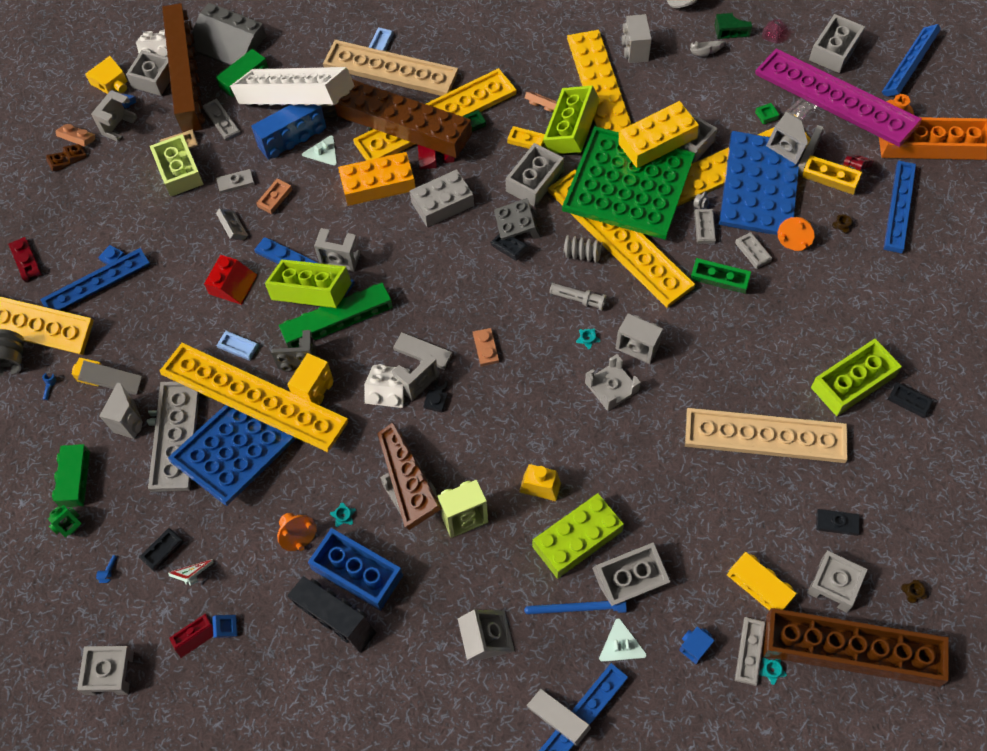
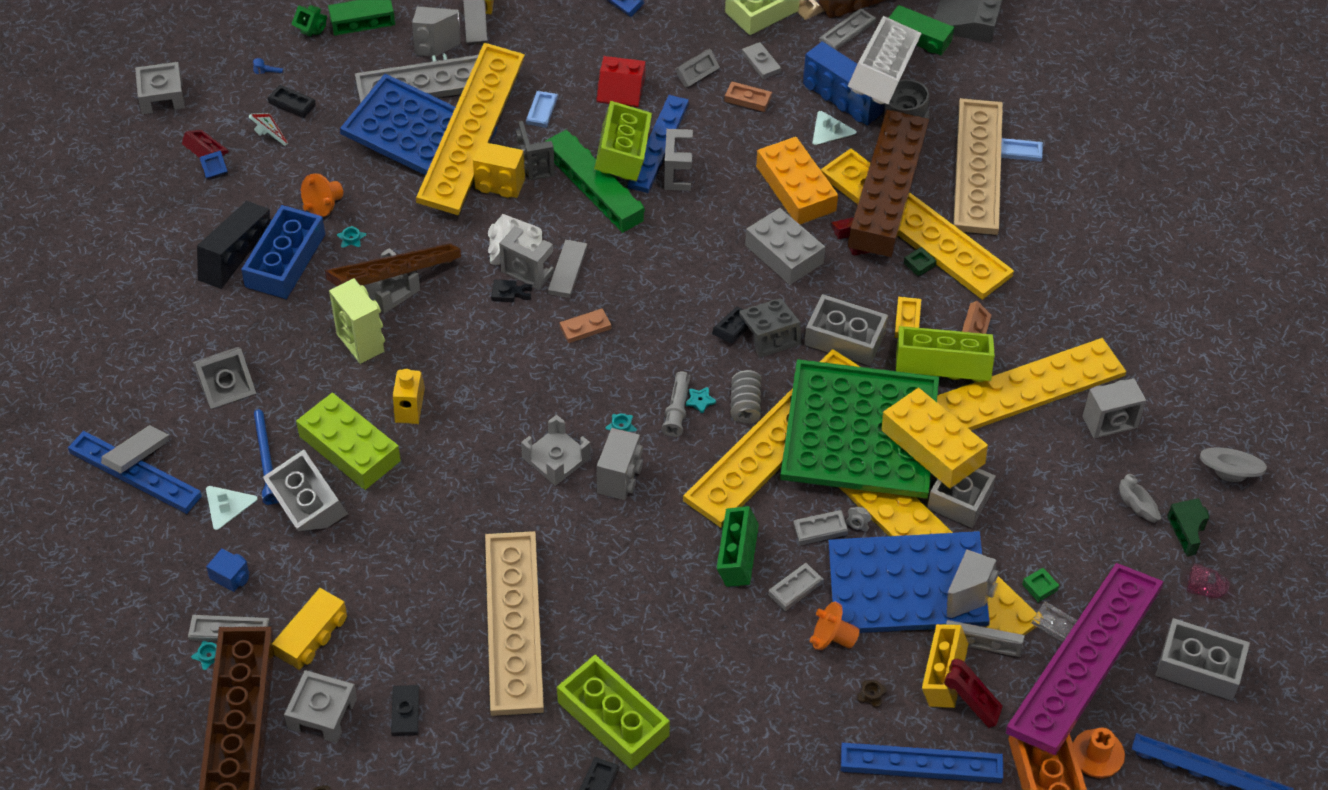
camera: 75 degrees right, 10 degrees down
none -> teal plate [685,387,716,413]

